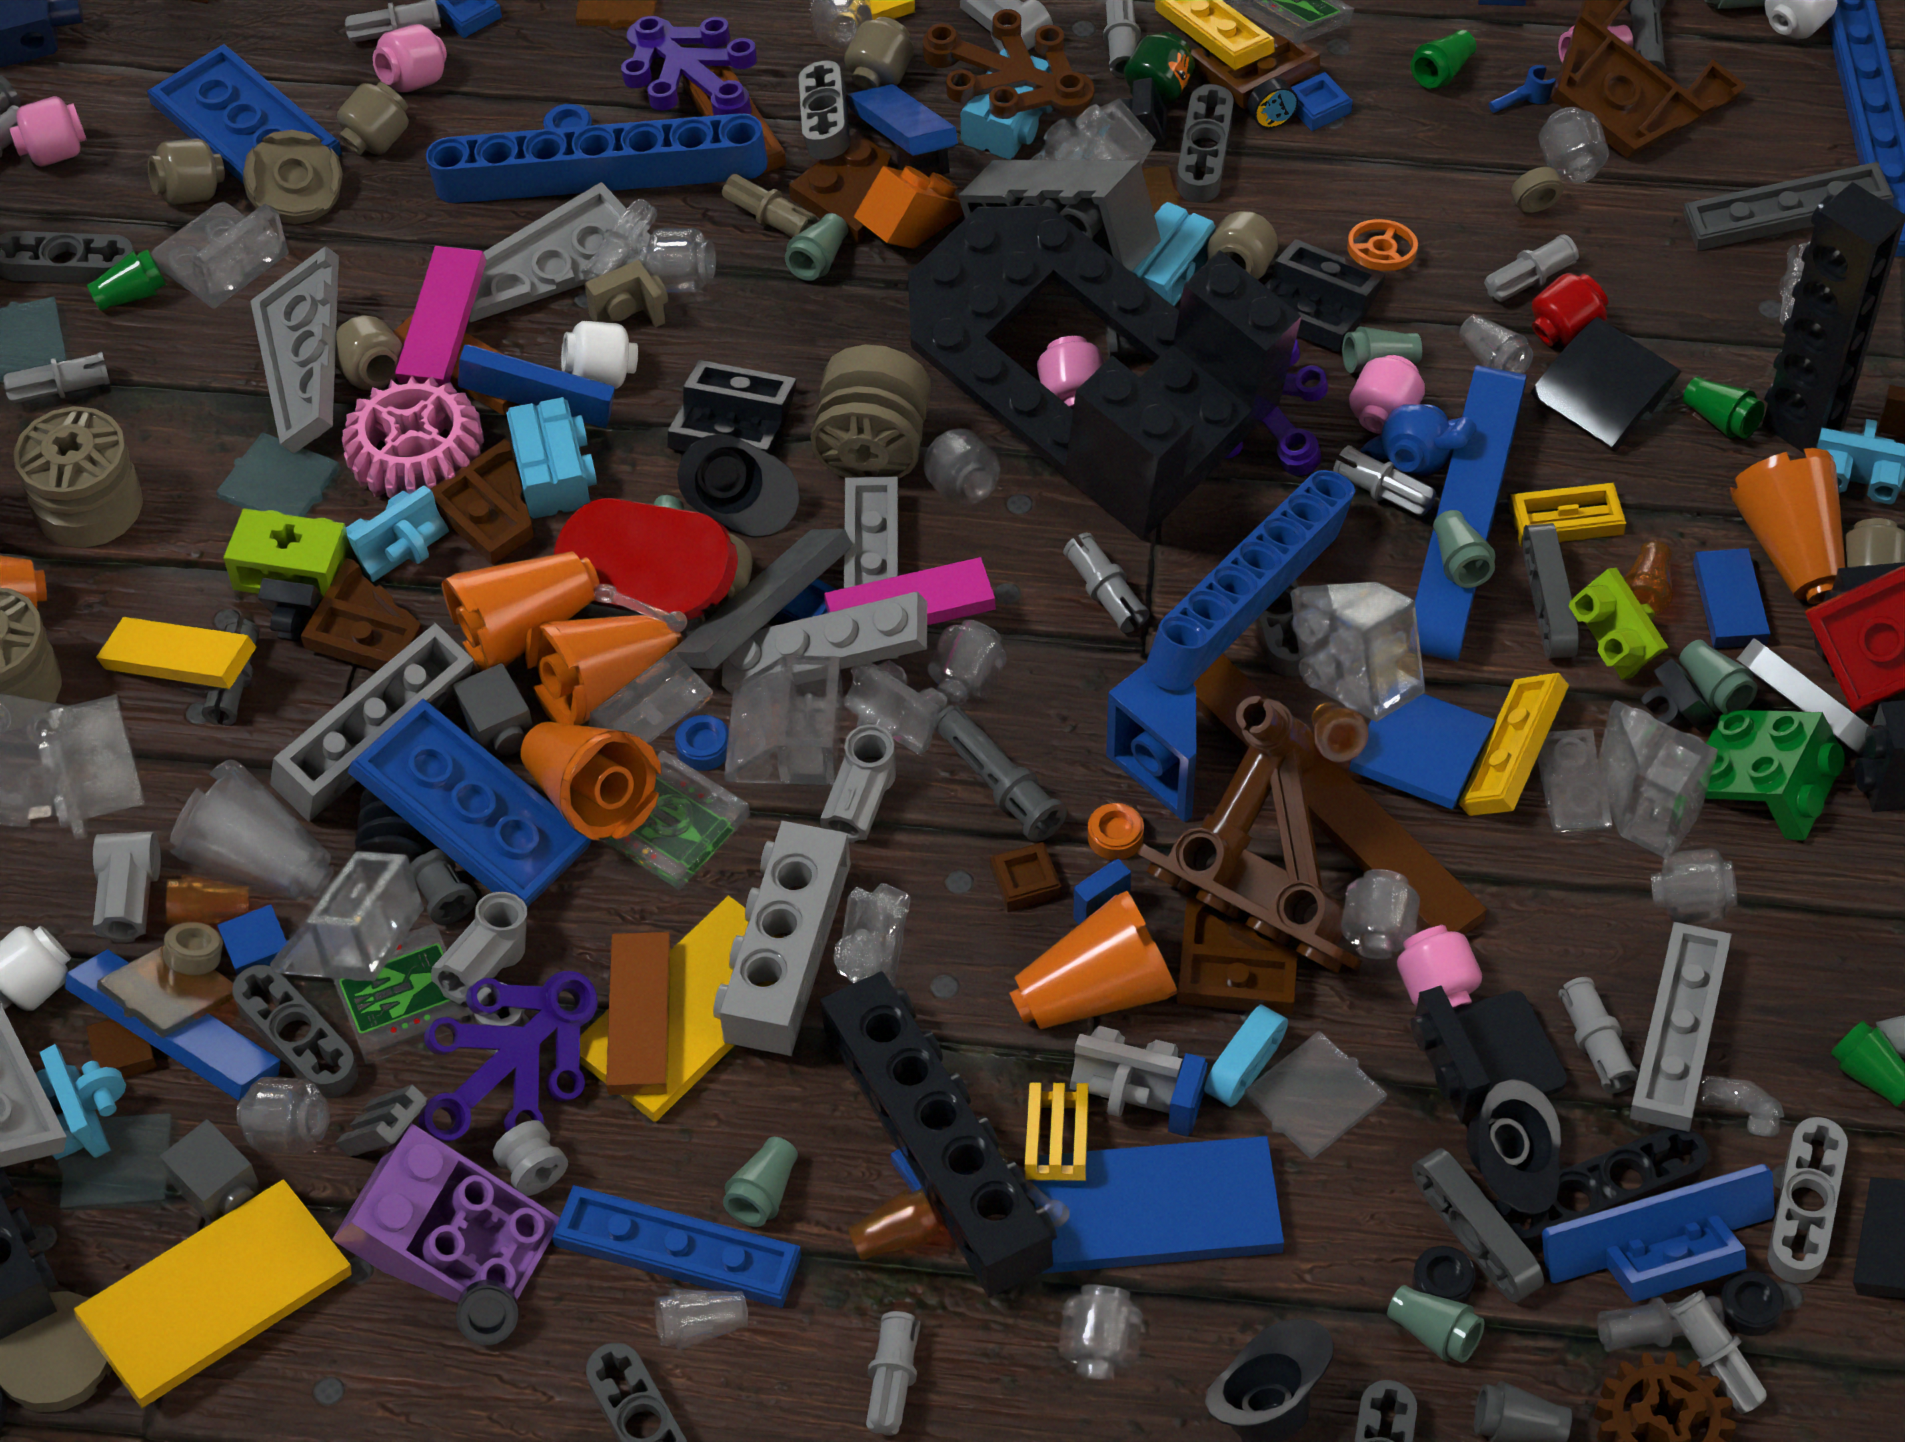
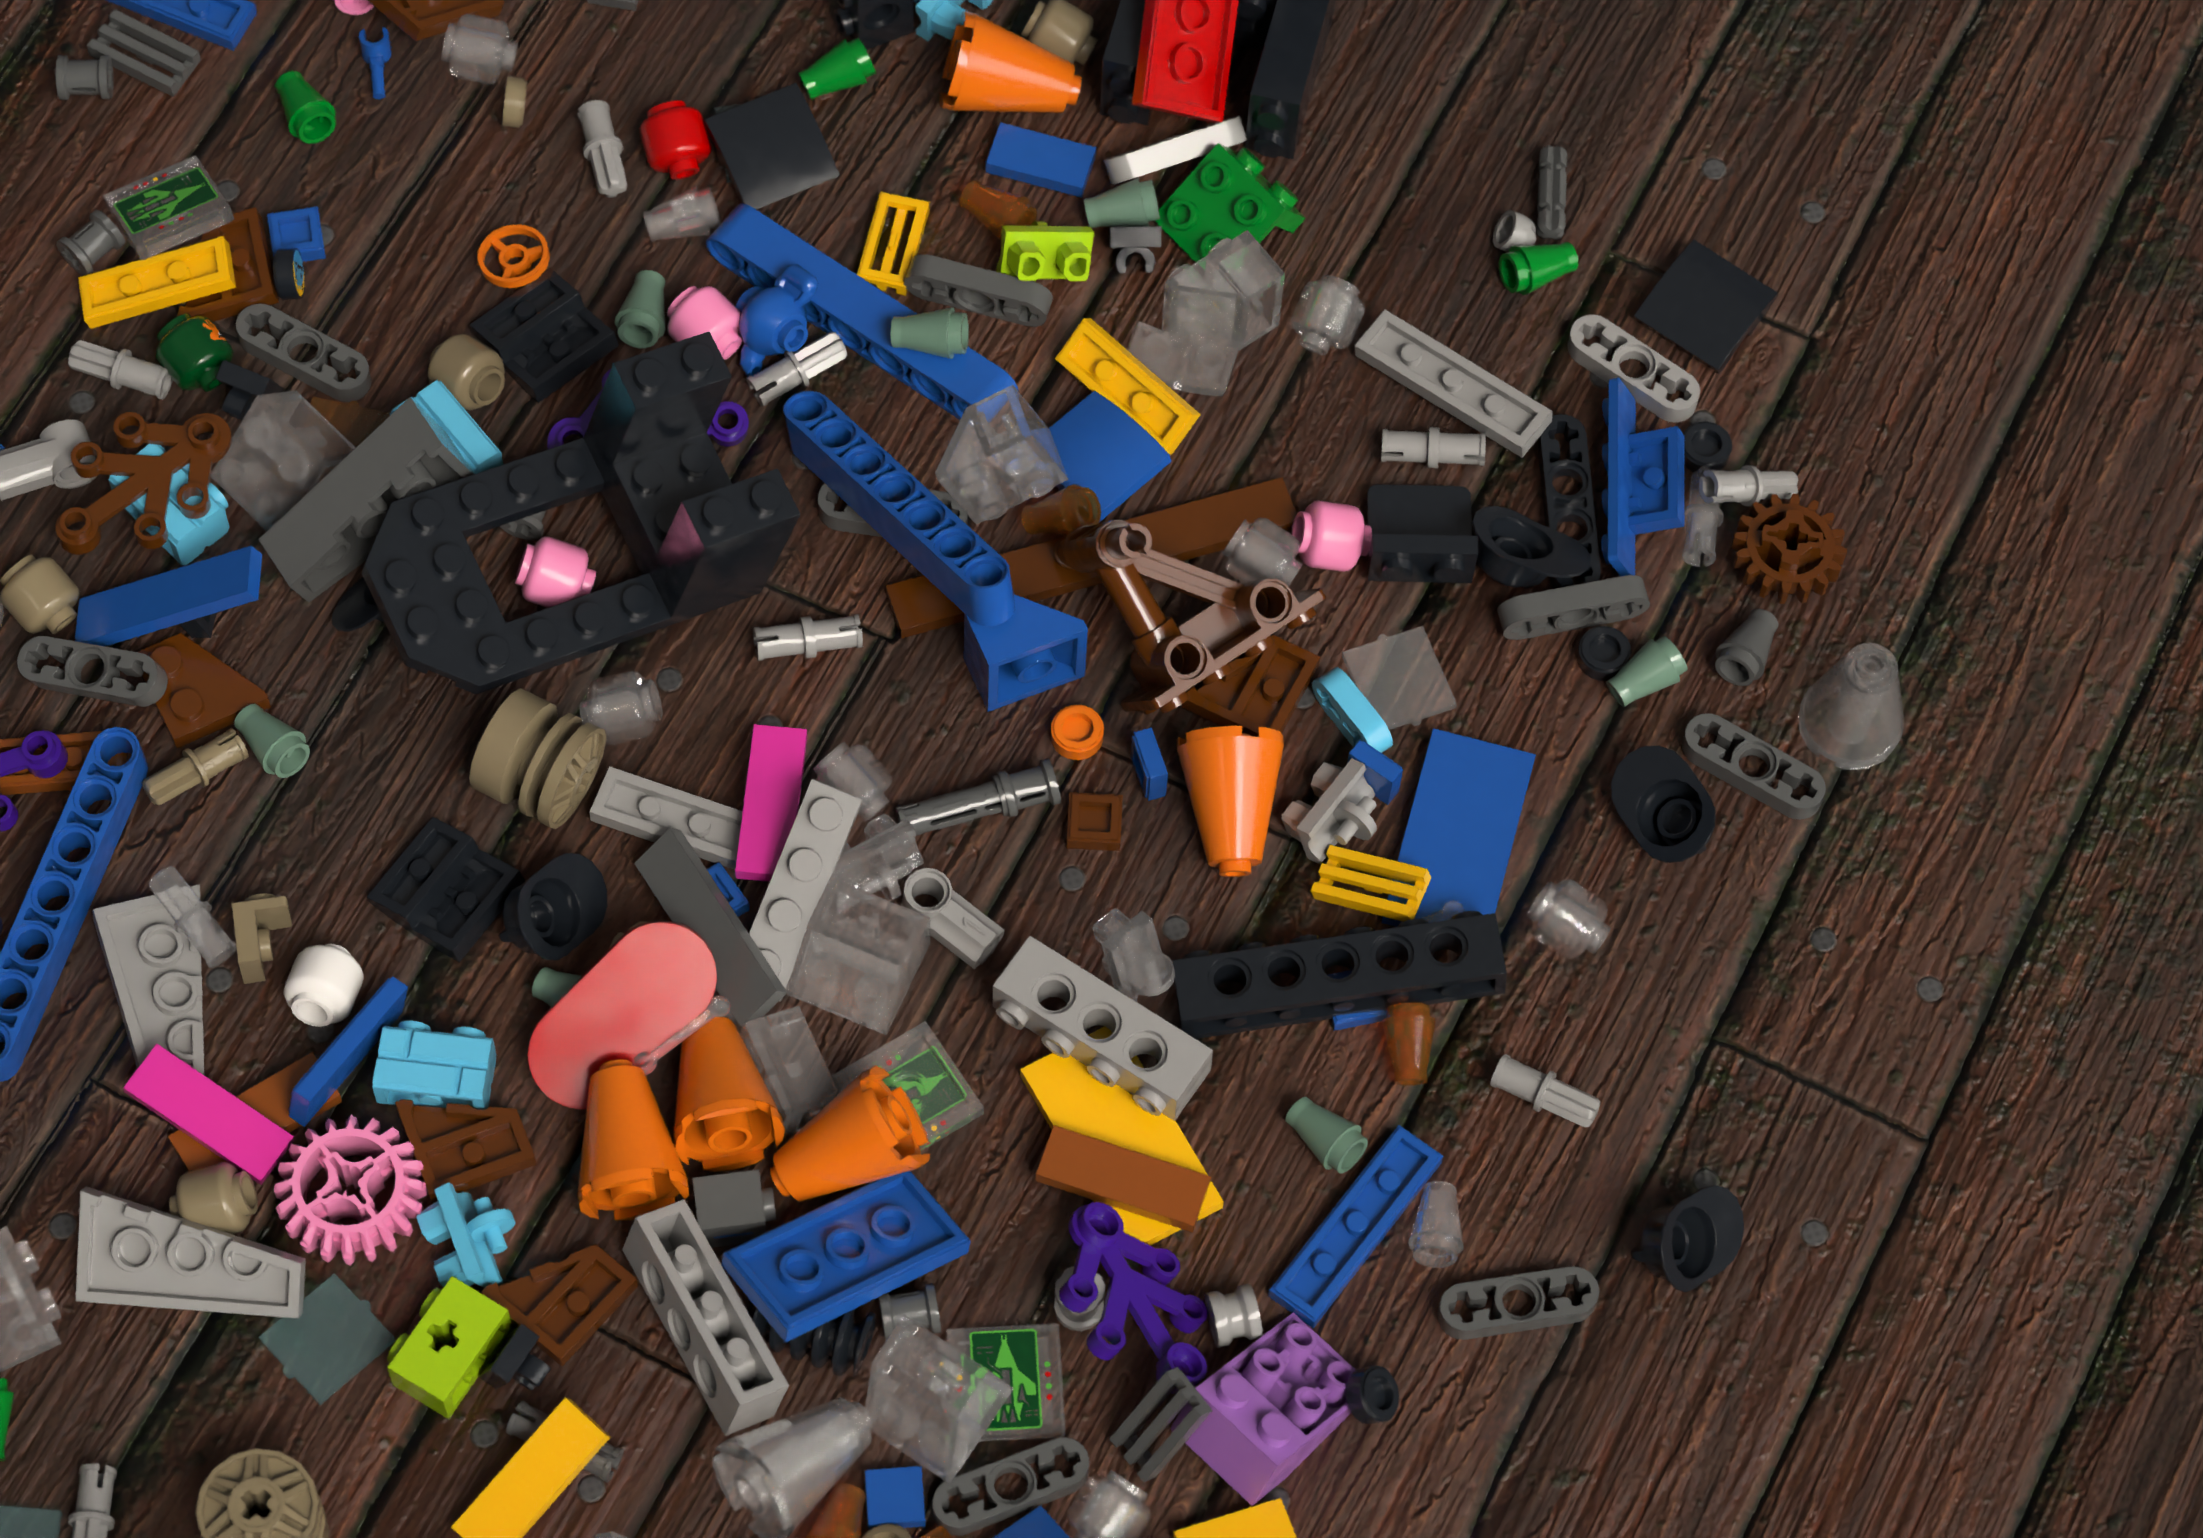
camera: 75 degrees left, 10 degrees up
light grey piece [431,892,527,1005] -> none
clear head [639,228,716,293] -> none
blue tile [675,715,731,771] -> none
orange slope [854,166,964,249] -> none
clear arm [1701,1075,1784,1137] -> none

